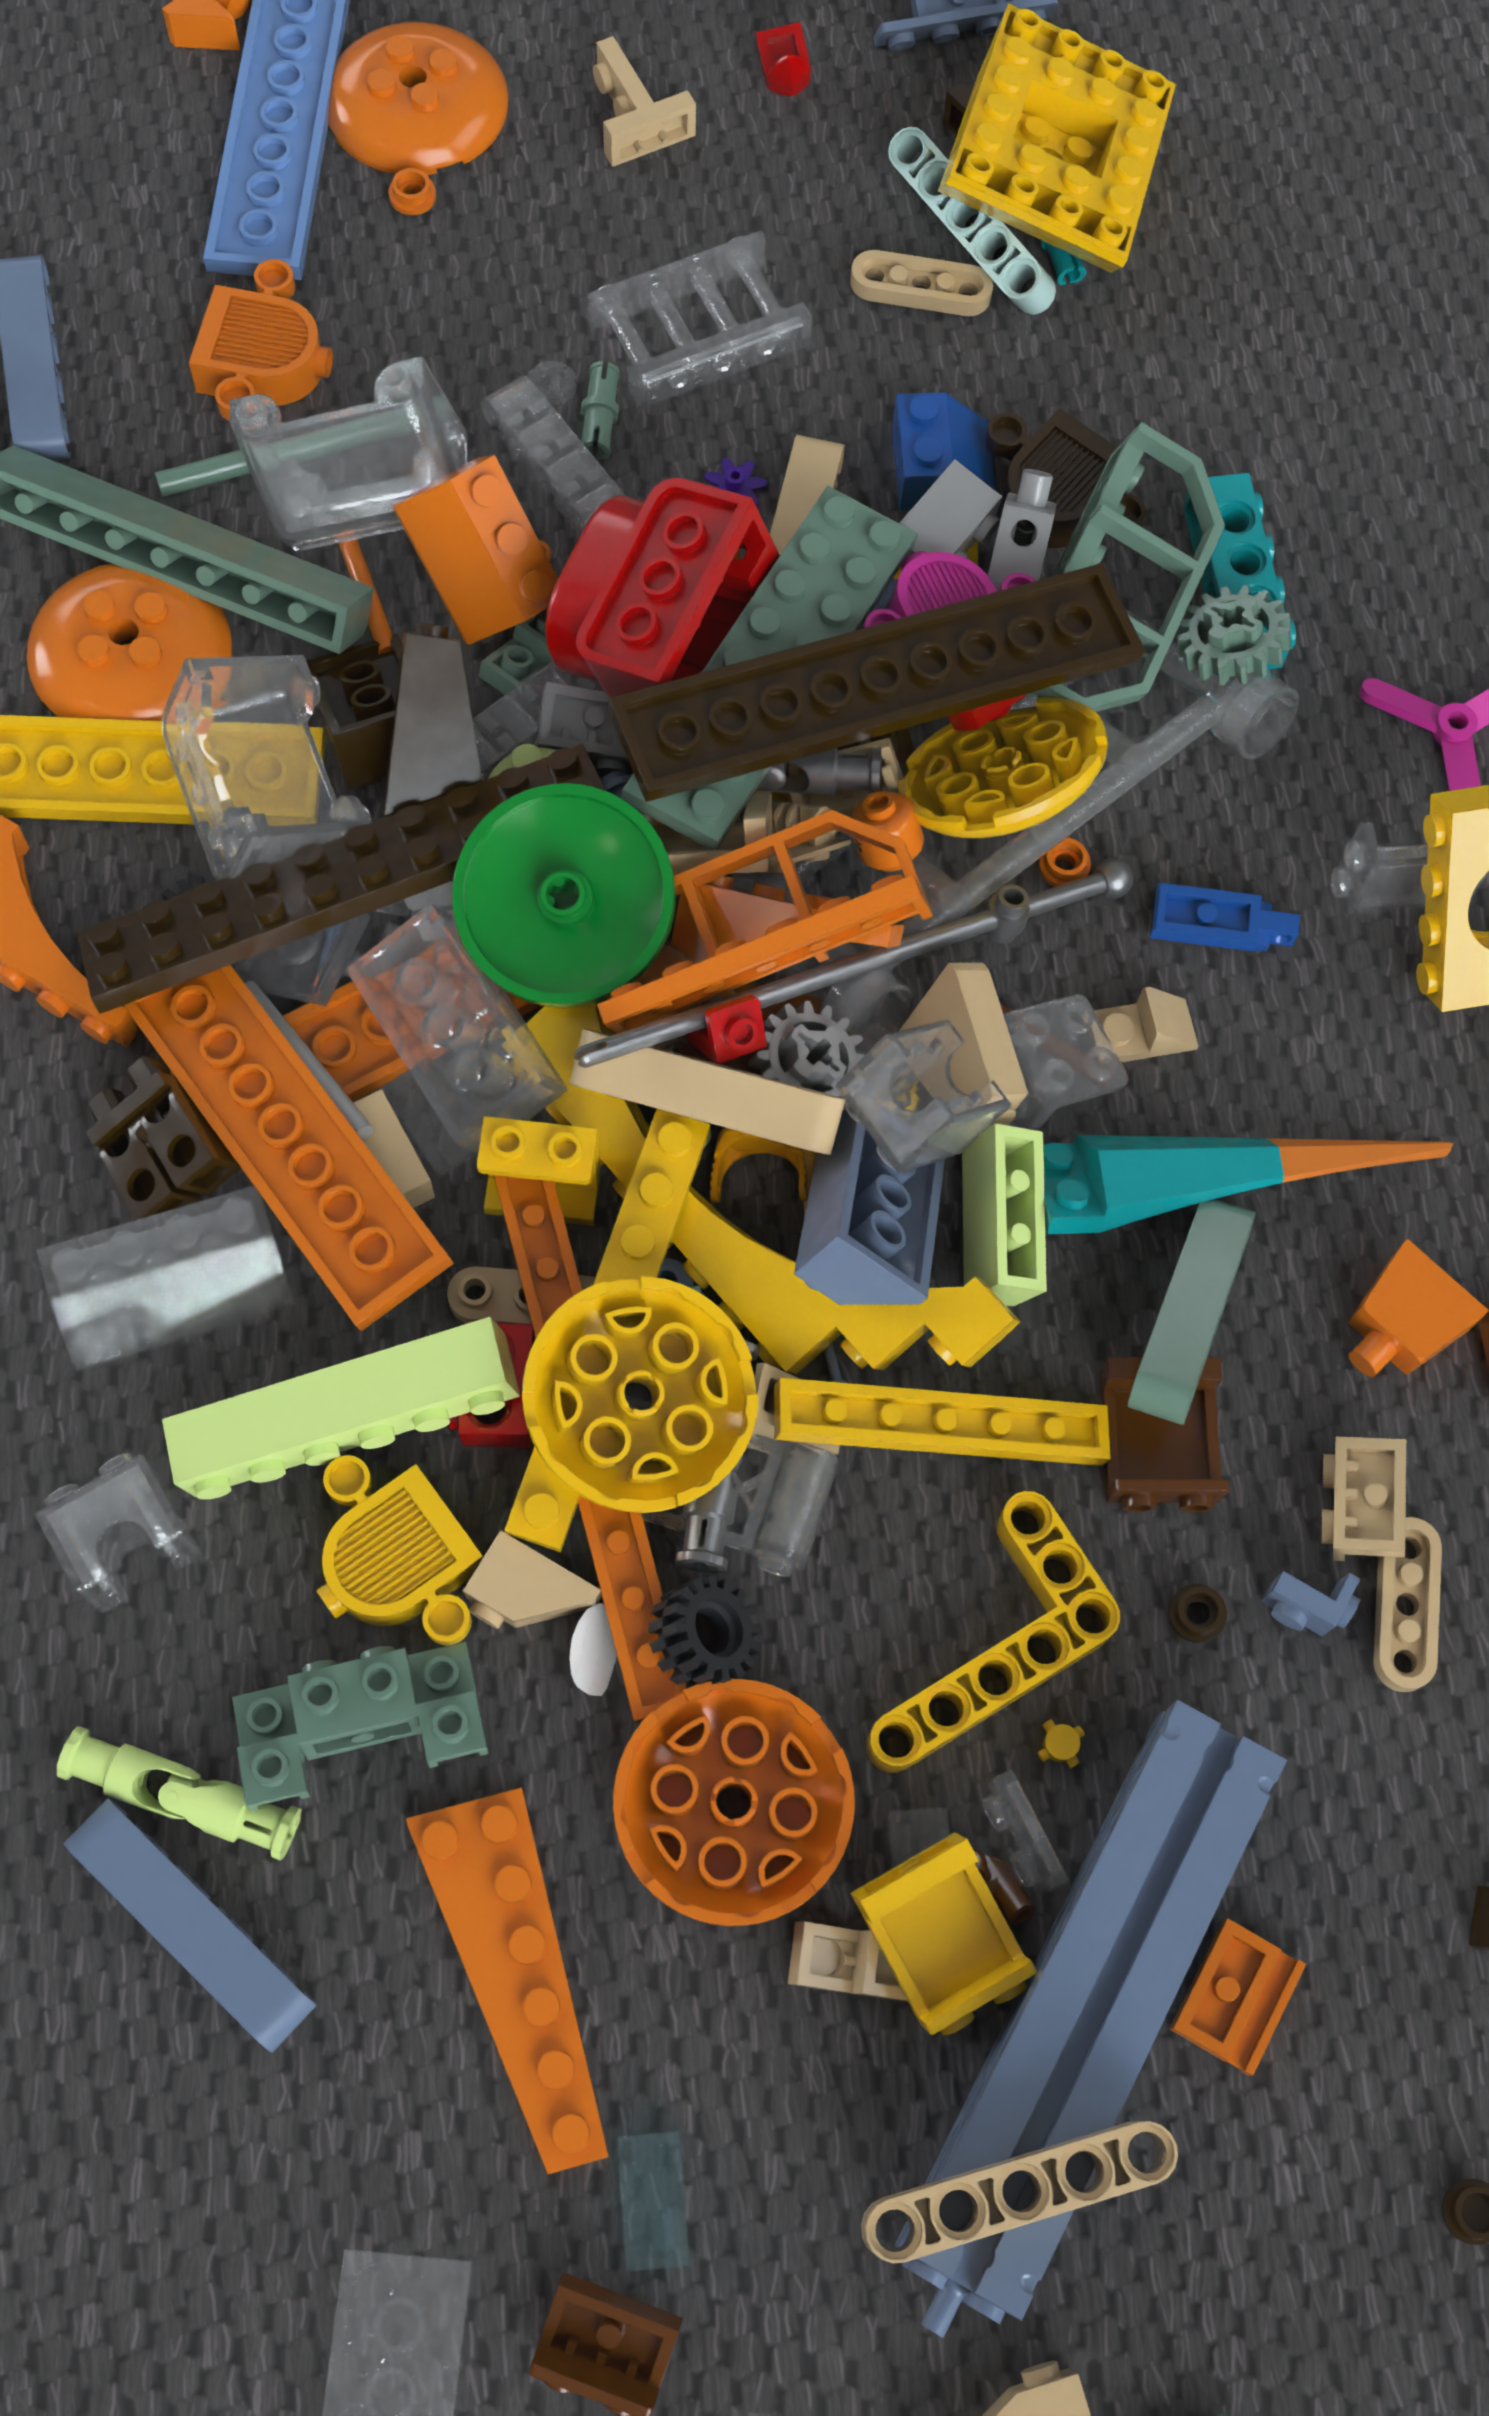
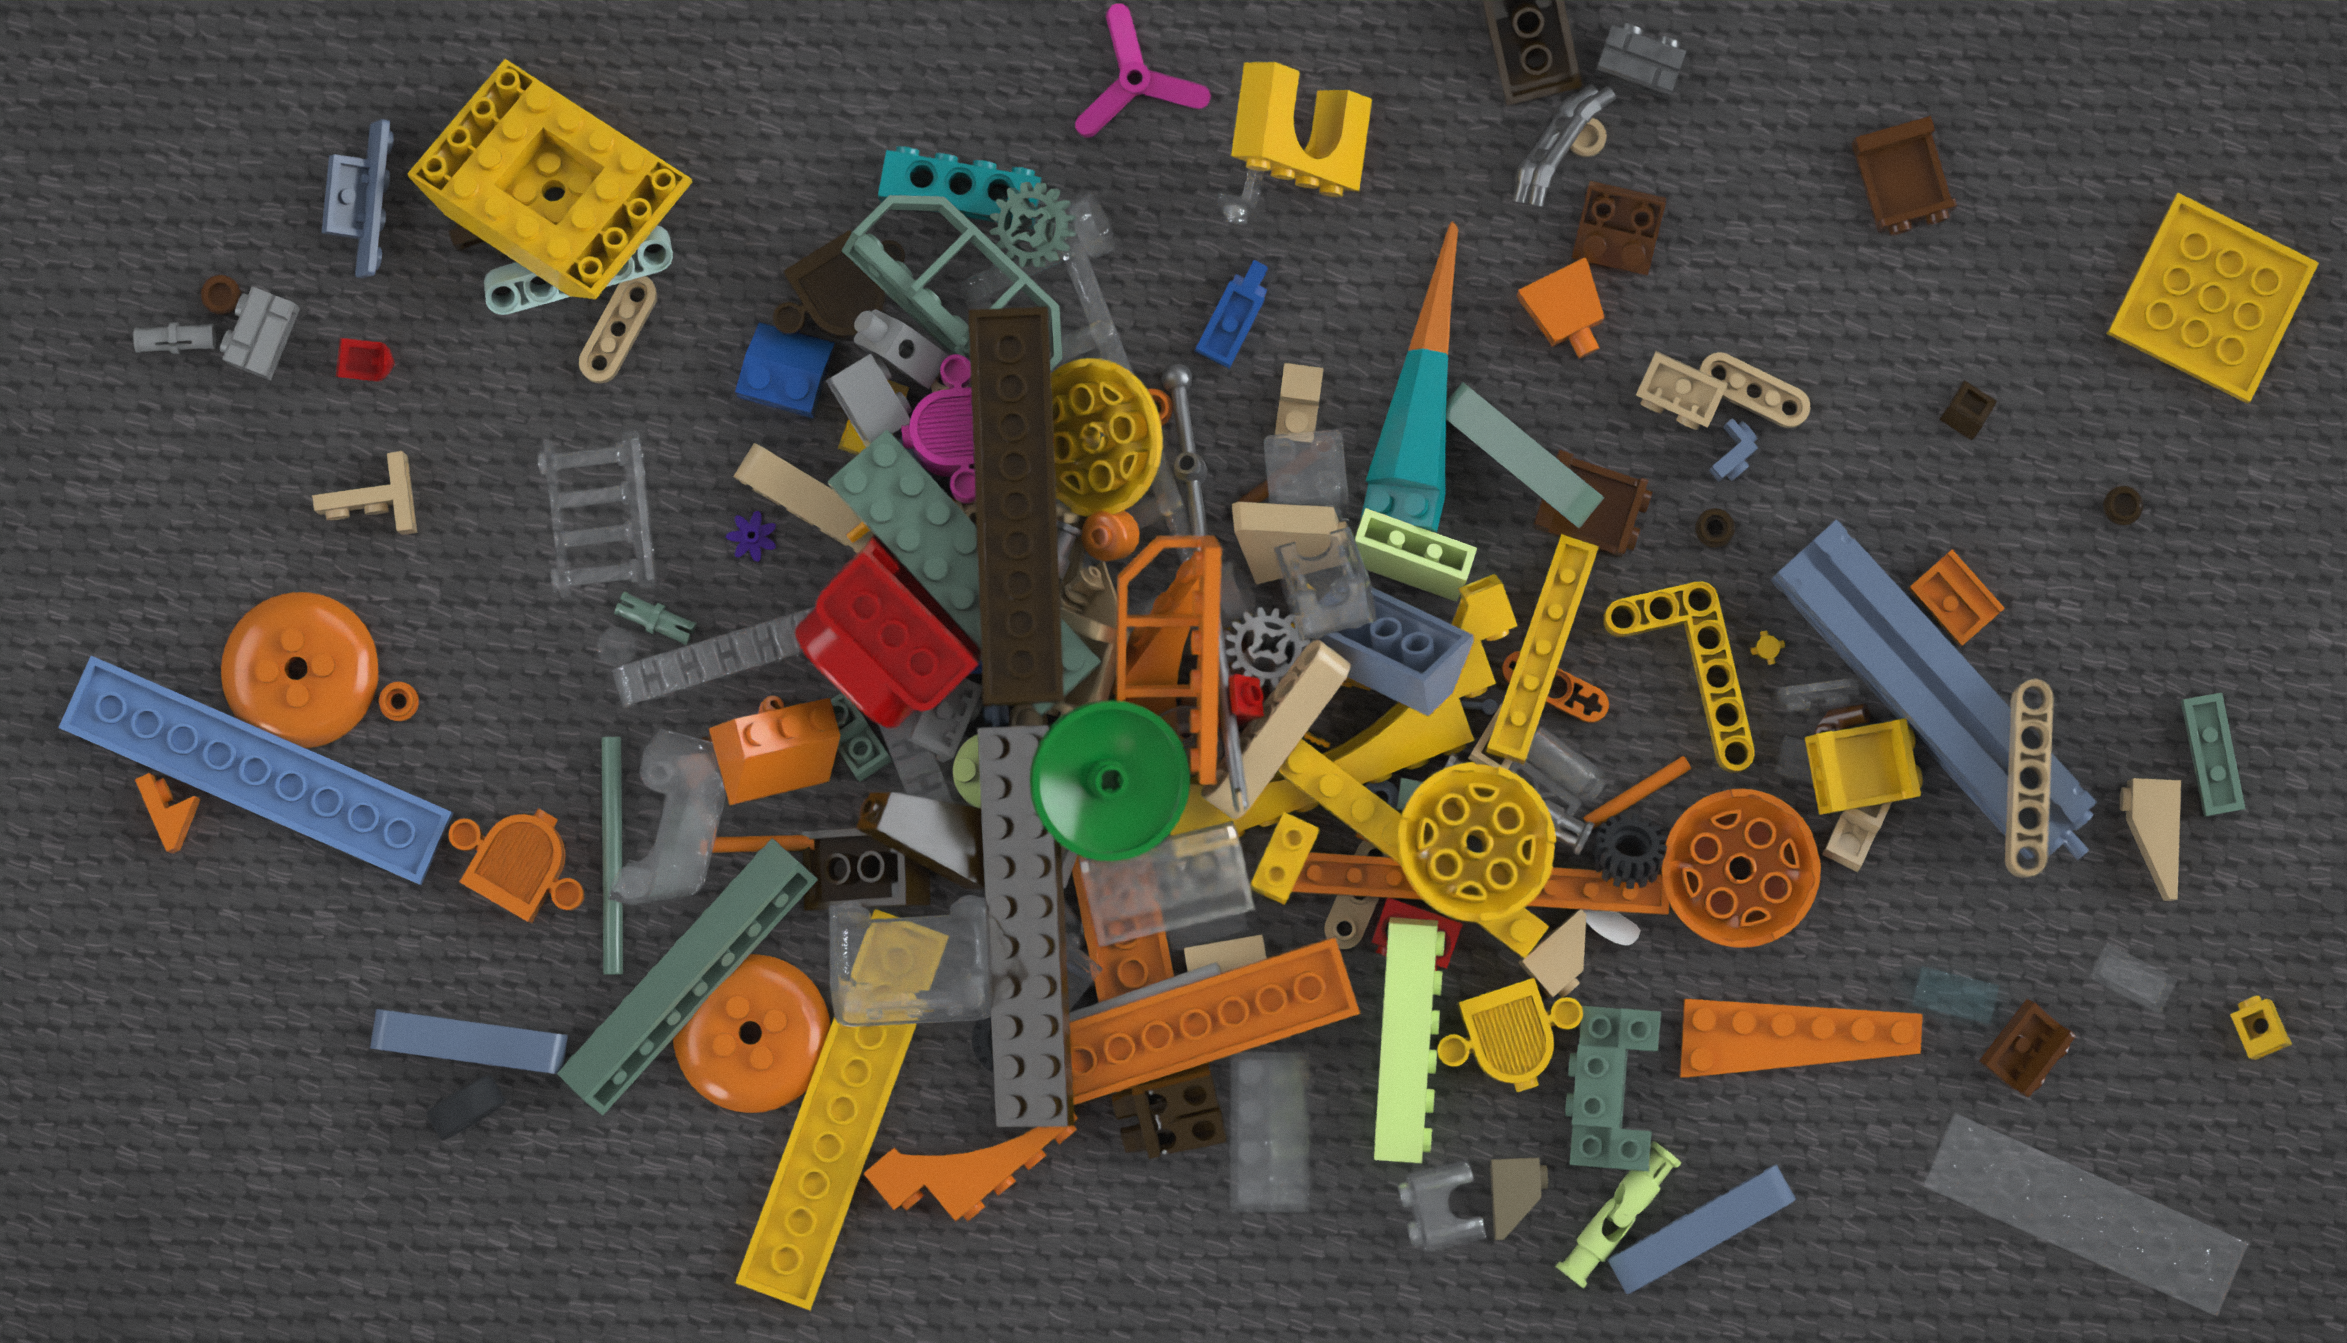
camera: 65 degrees left, 15 degrees up
none -> dark tan slope [1490,1158,1548,1240]
none -> orange beam [1502,651,1609,723]
none -> orange bar [1583,756,1692,830]

